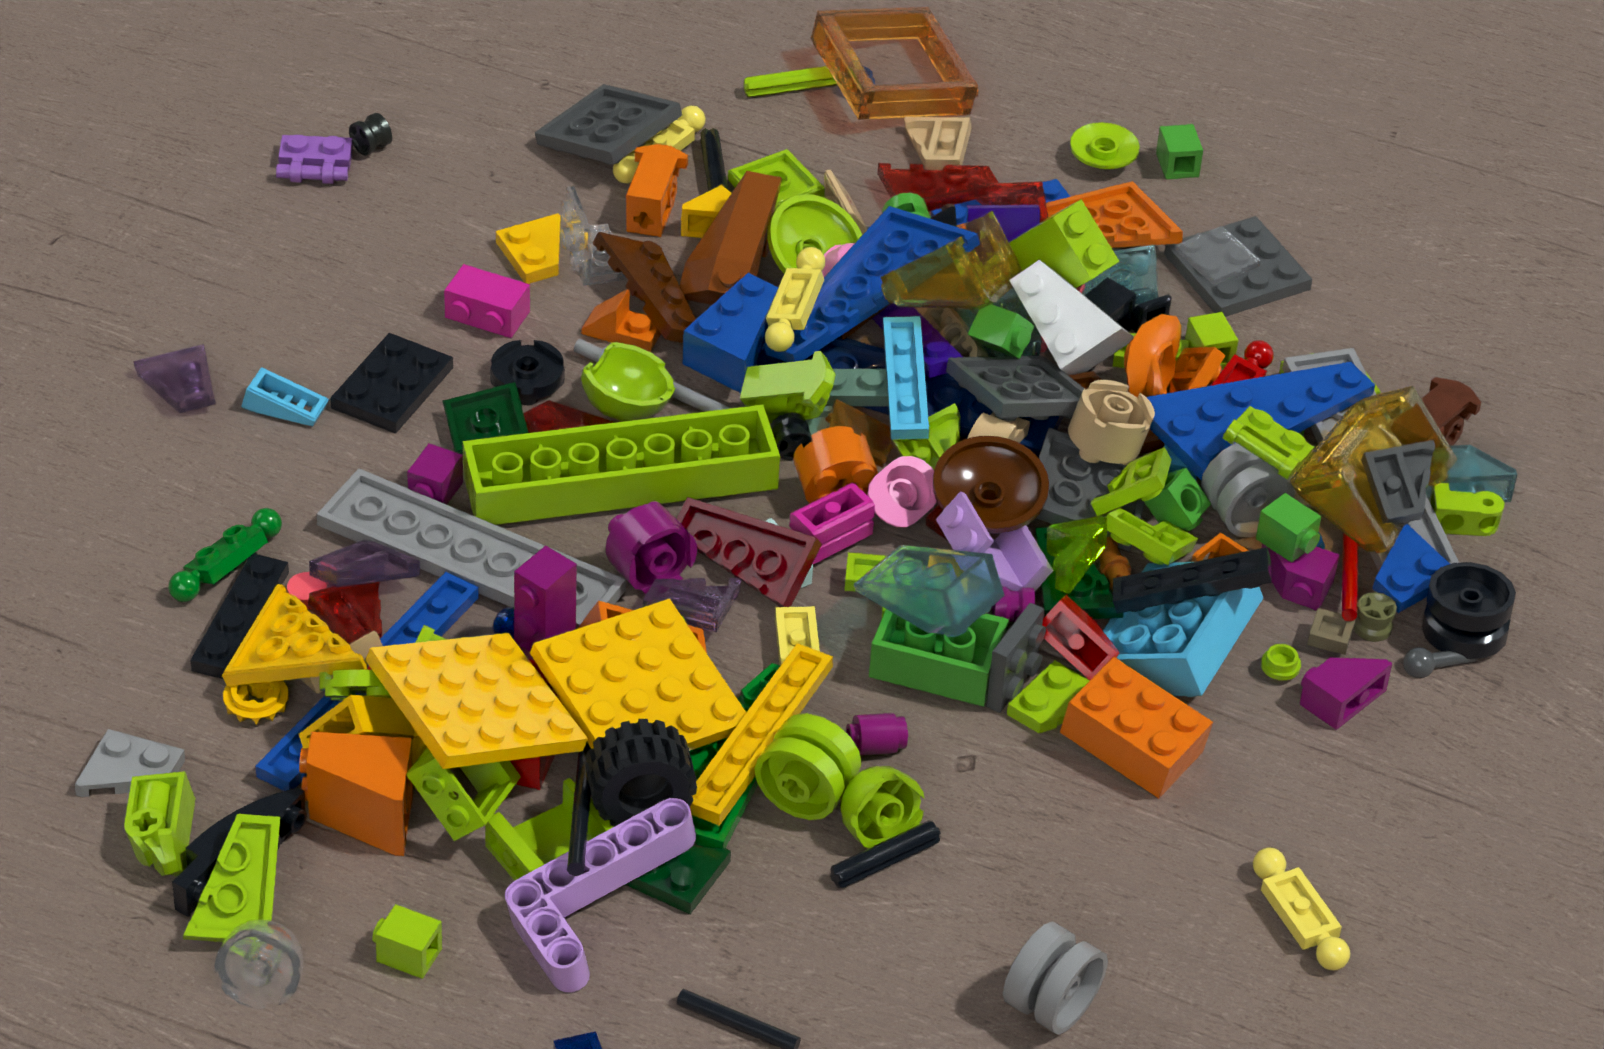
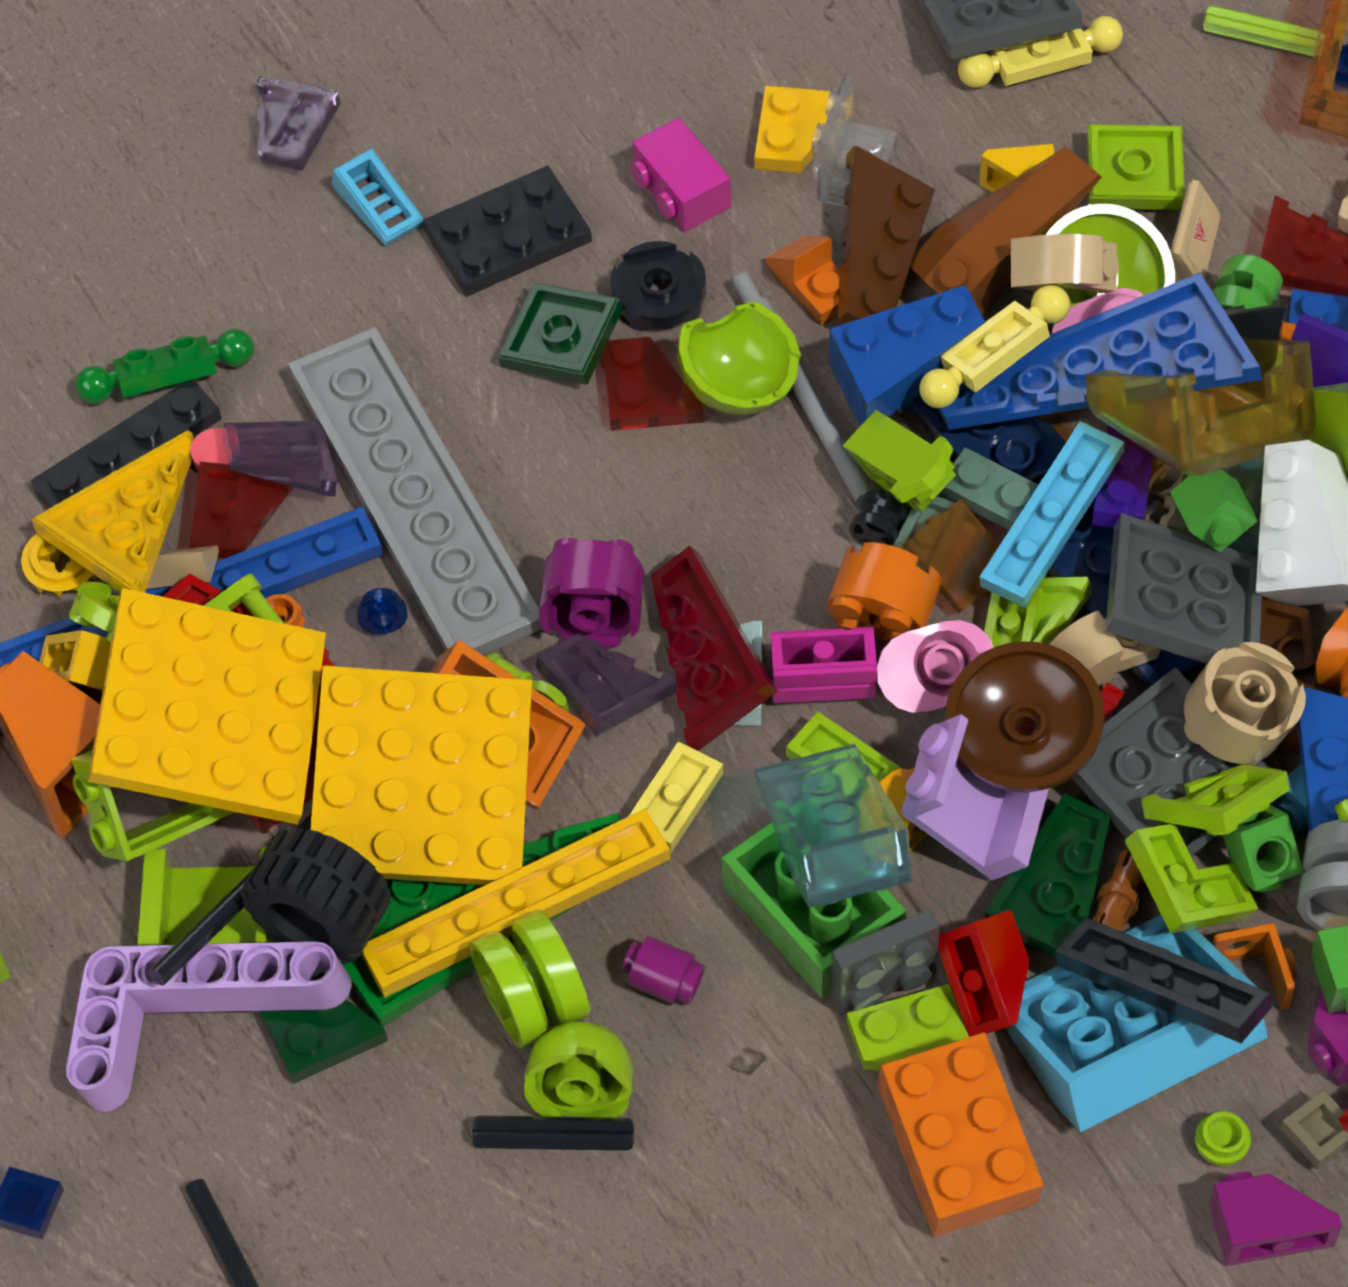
camera: 40 degrees right, 15 degrees up
magenta brick [407,443,463,505] -> none
lime brick [463,405,780,525] -> none
magenta brick [514,545,577,661] -> none
orange piece [626,144,688,237] -> none
black axle [700,128,728,191] -> none
magenta wheel [992,587,1035,622] -> none
clear neon green slope [1047,516,1107,594] -> none
none -> tan brick [1011,234,1119,293]

